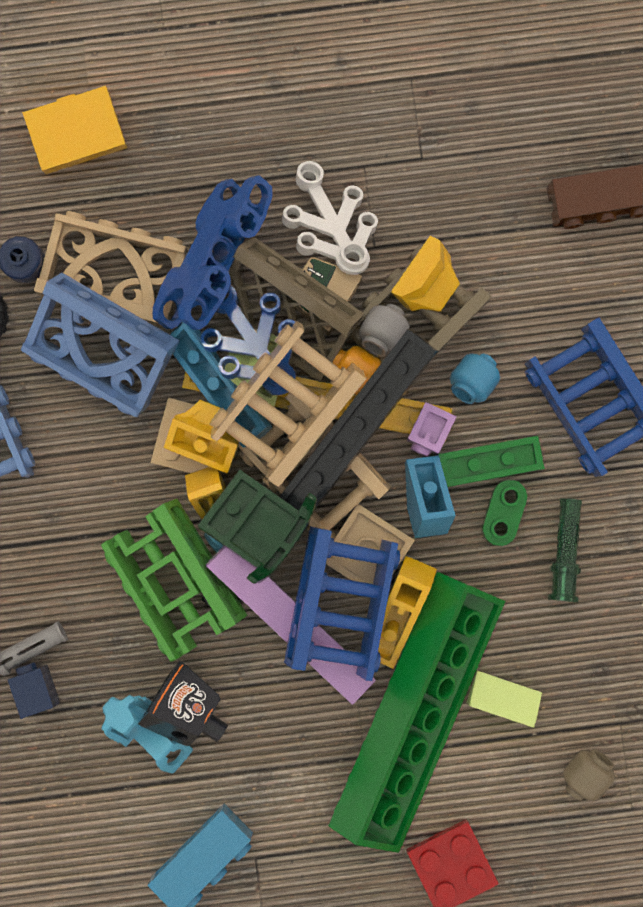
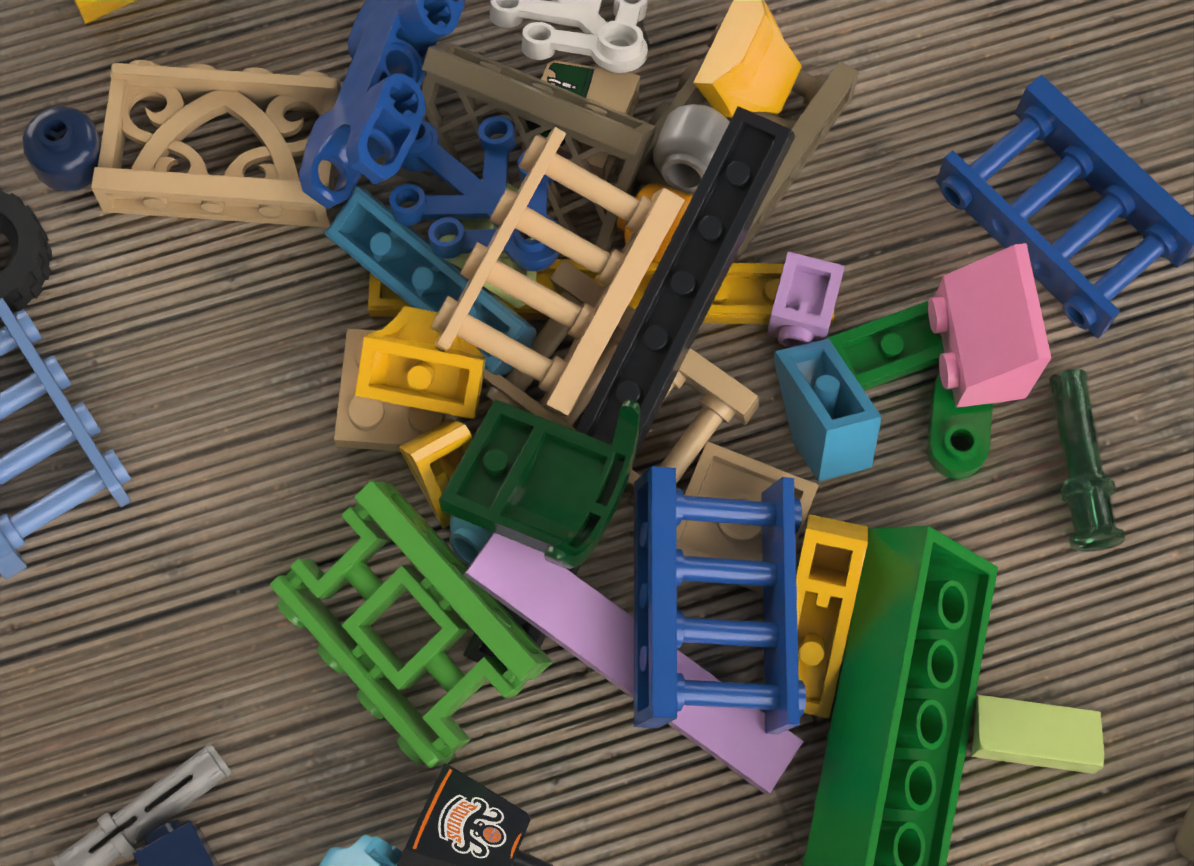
camera: 15 degrees left, 15 degrees down
medium blue fence [21,273,180,417] -> none
dark azure head [450,353,501,404] -> none
none -> bright pink slope [928,243,1051,408]

